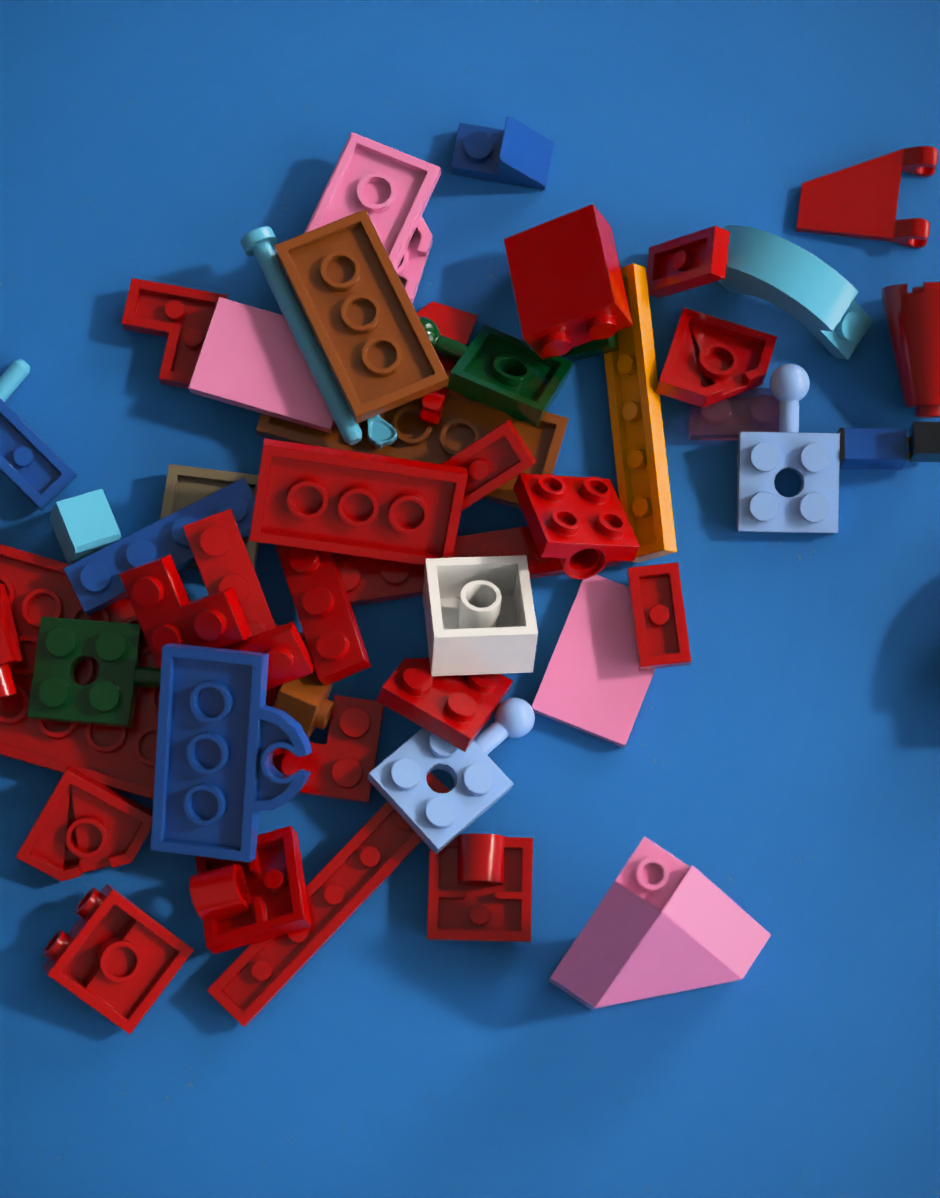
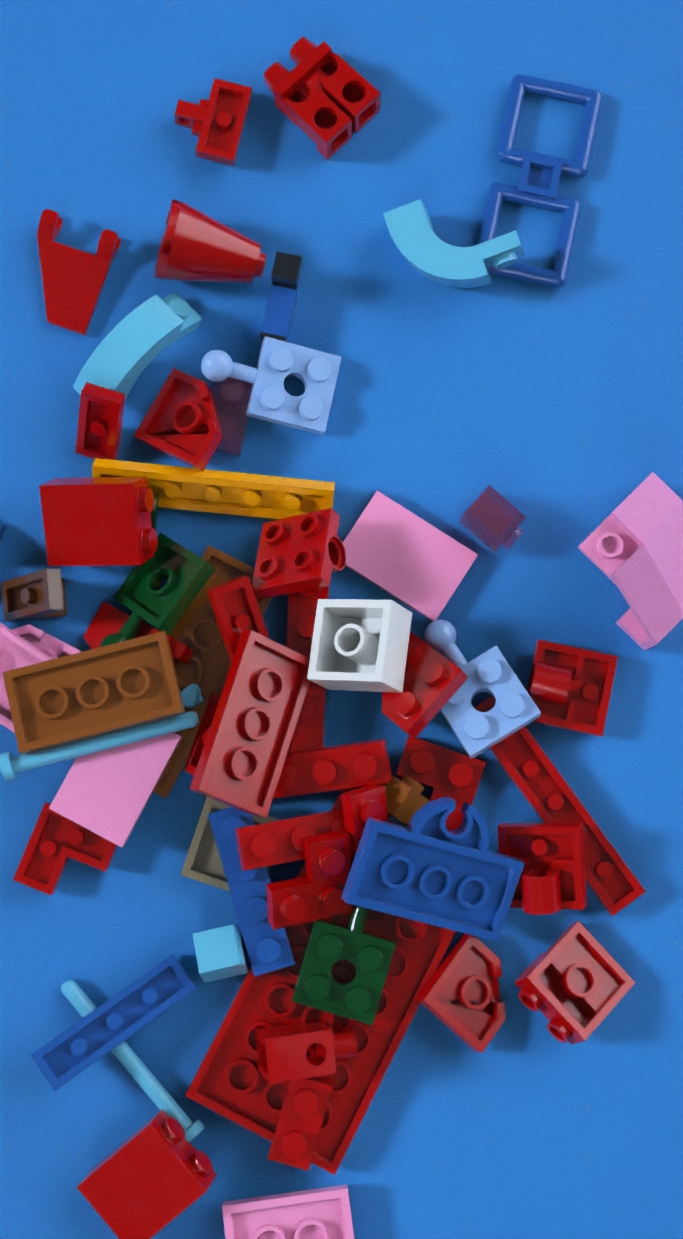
camera: 85 degrees left, 5 degrees up
red plate [627,562,691,671] -> none
none -> reddish brown slope [1,568,67,622]
none -> clear pink brick [459,485,526,553]

